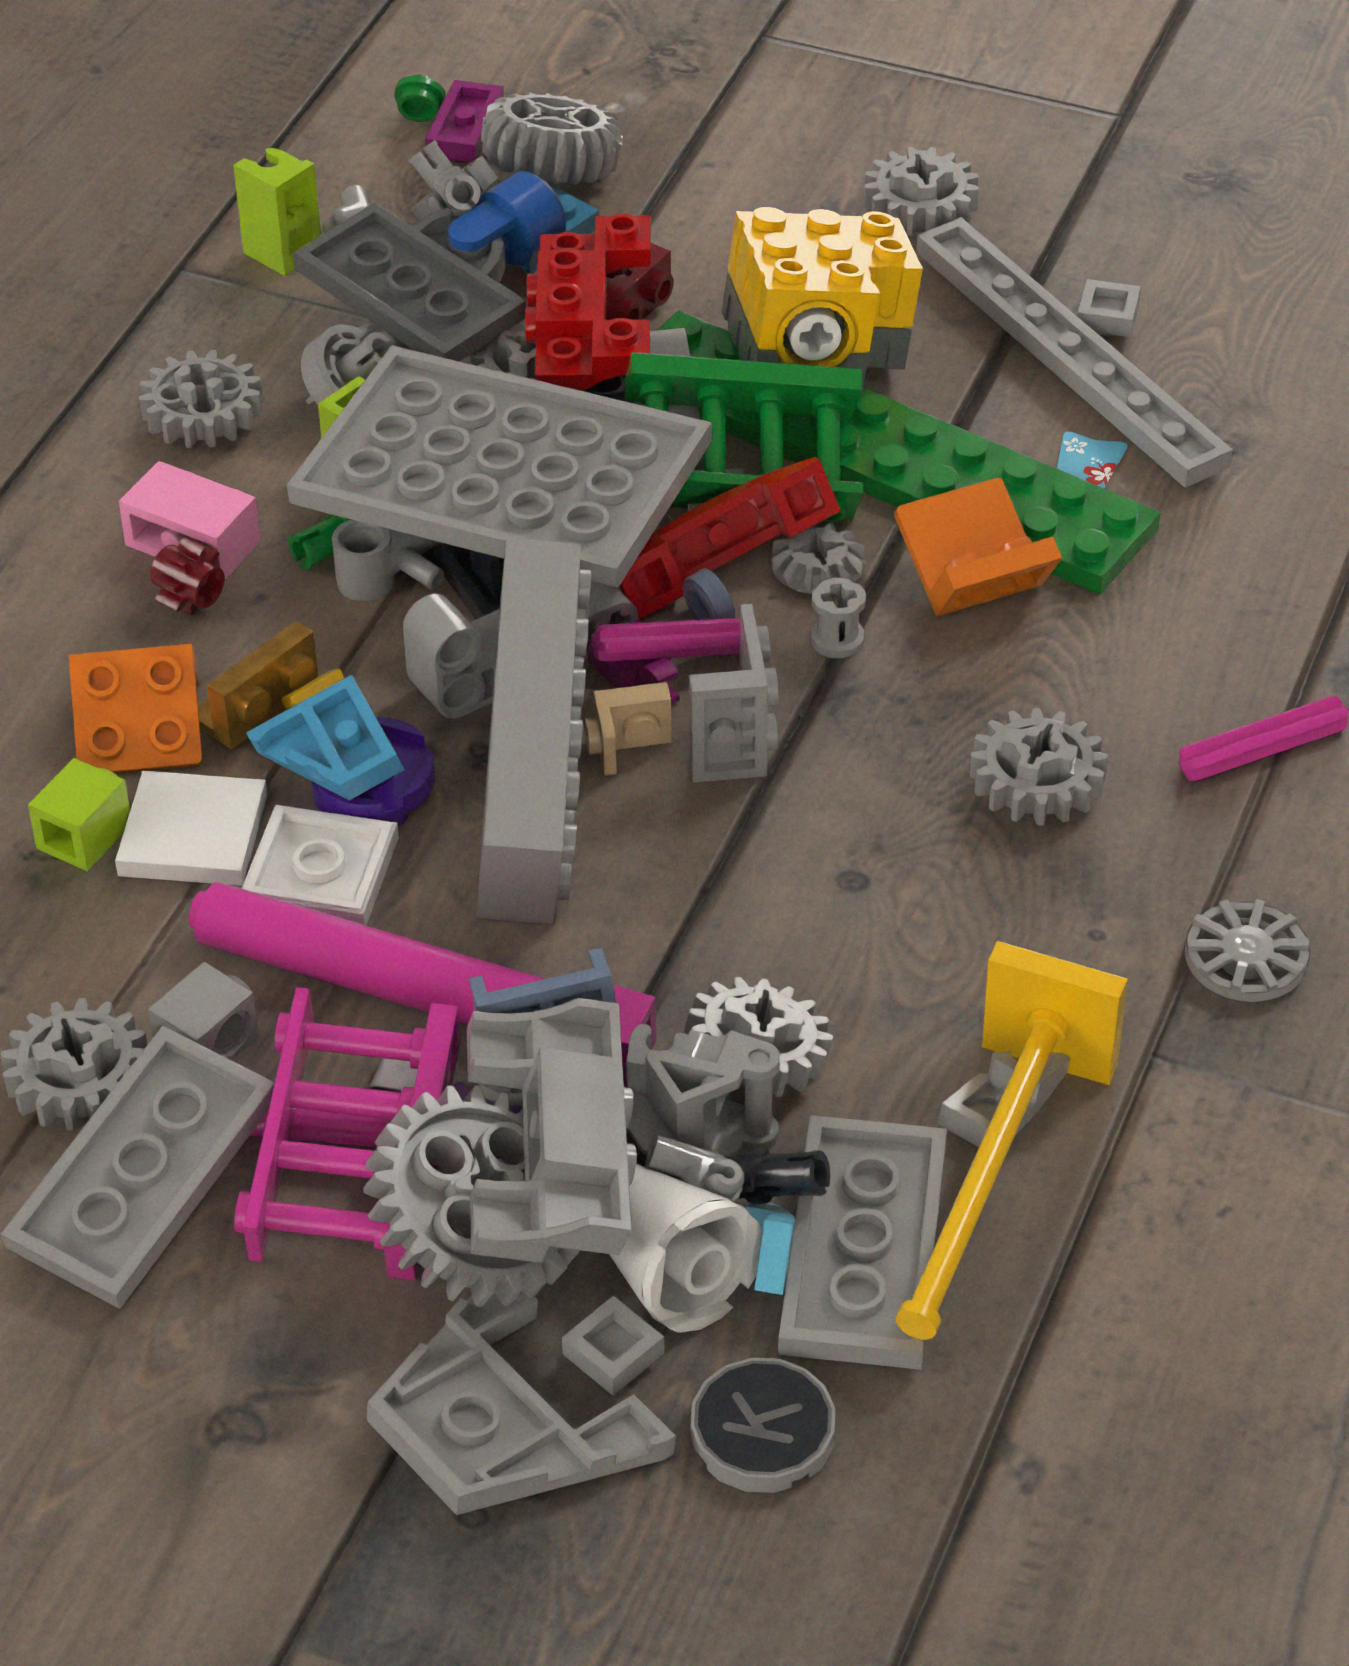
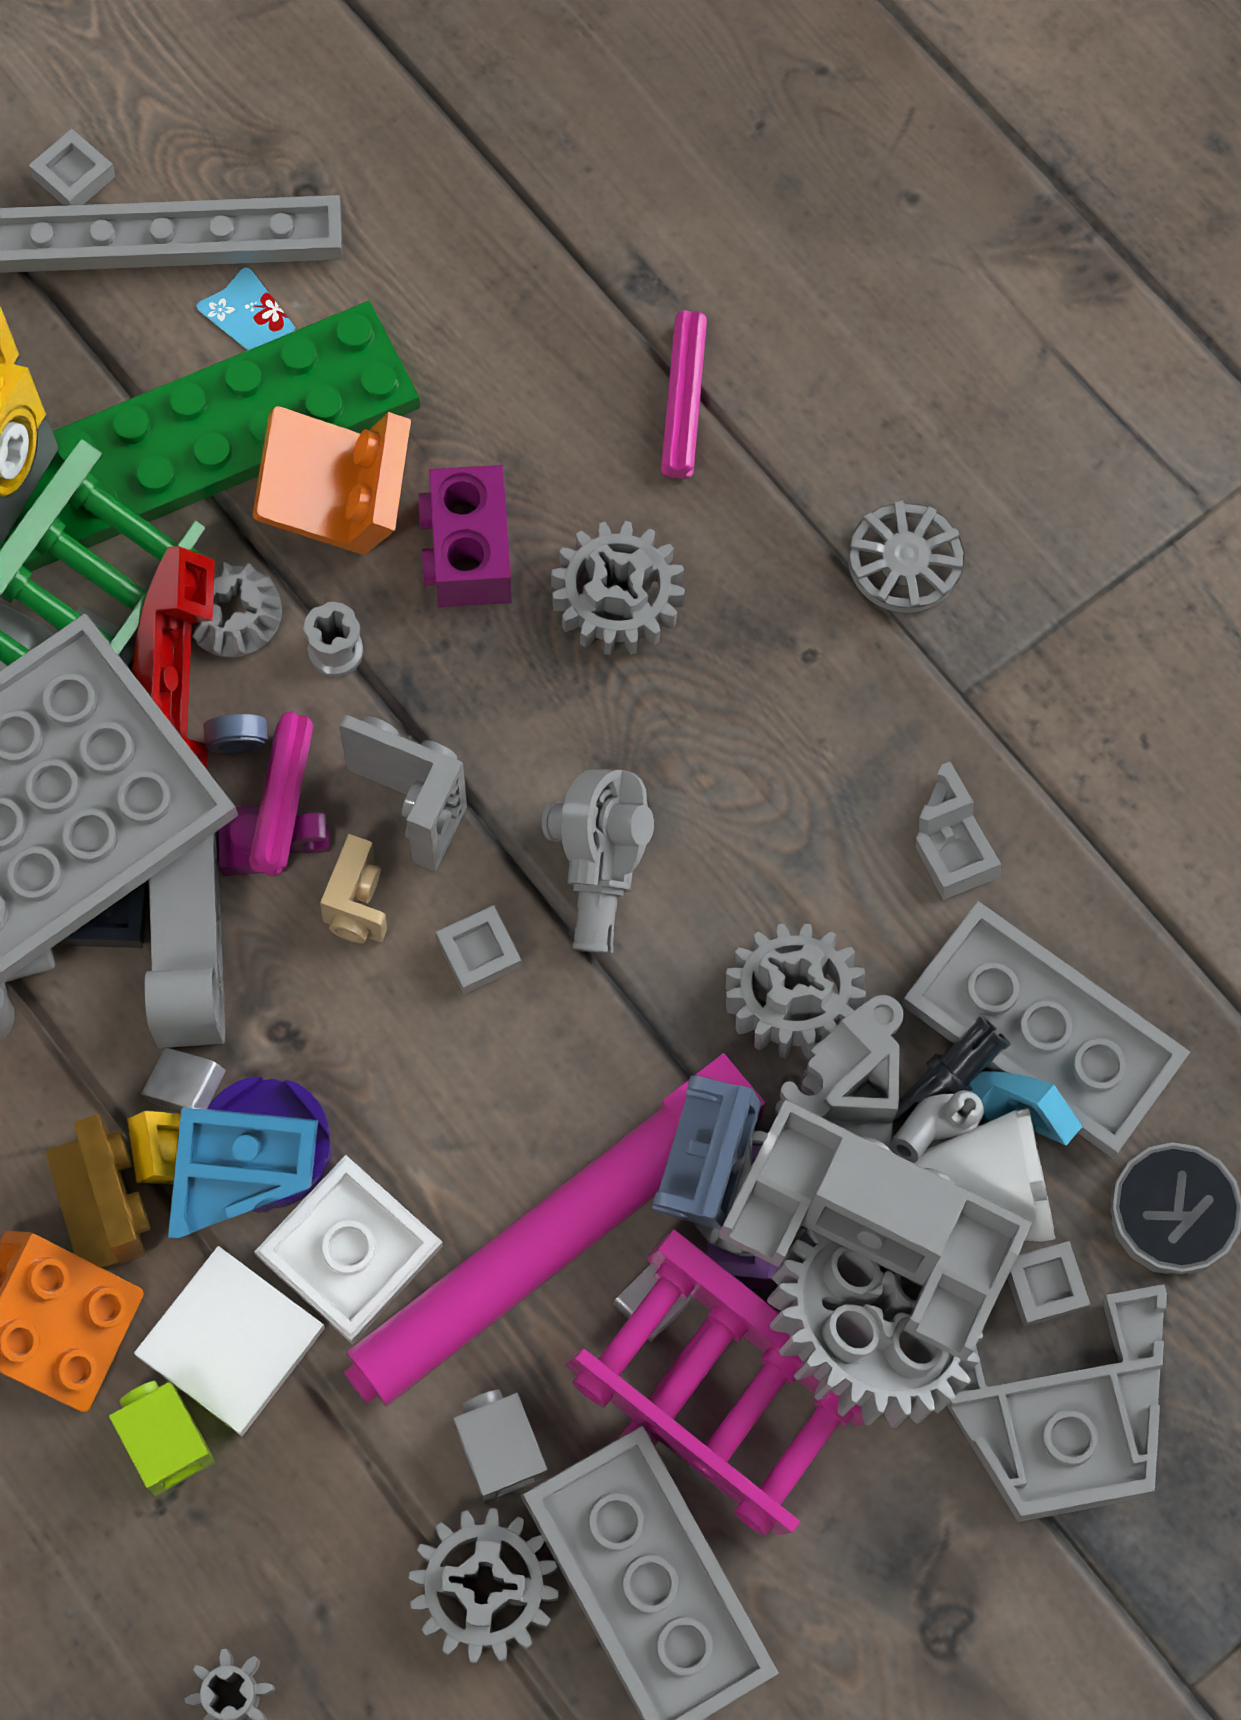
camera: 65 degrees left, 25 degrees up
light grey brick [476,537,591,925] -> none
yellow tile [895,941,1128,1340] -> none
none -> flat silver piece [141,1048,226,1112]
none -> magenta brick [418,465,512,607]
none -> light grey plate [435,905,522,995]
none -> light grey pin [542,769,654,953]

